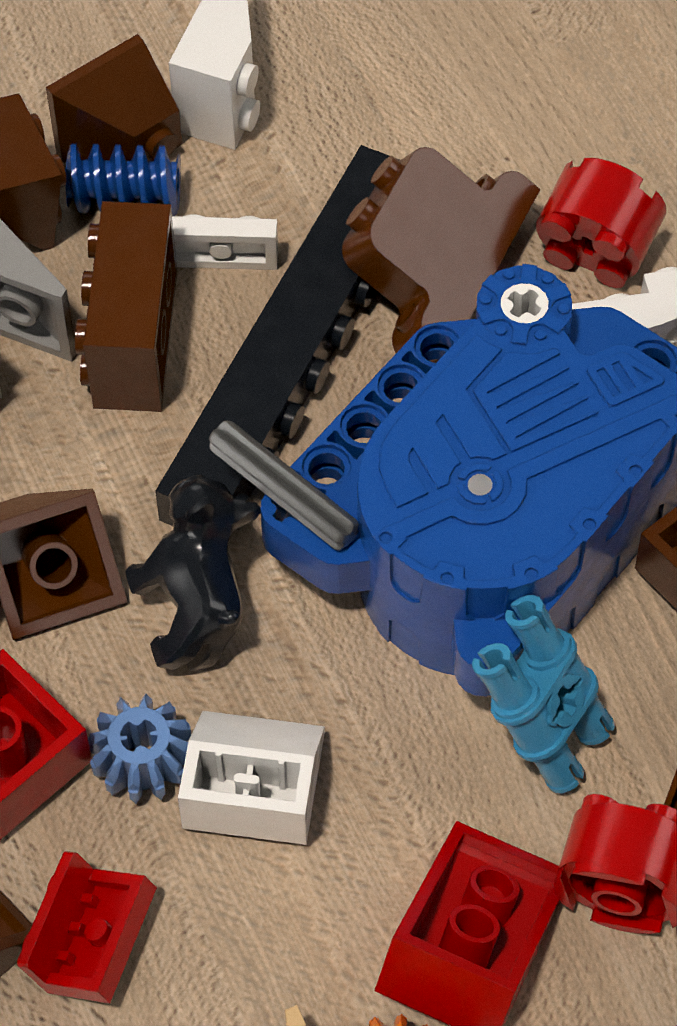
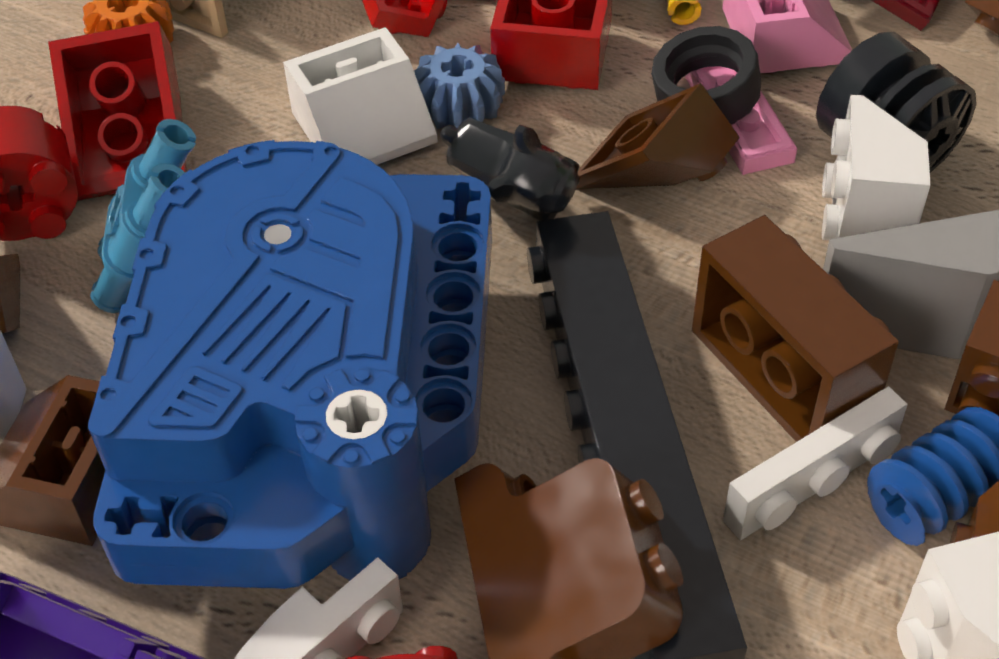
camera: 145 degrees right, 10 degrees down
dark grey axle [209,420,359,550] -> none

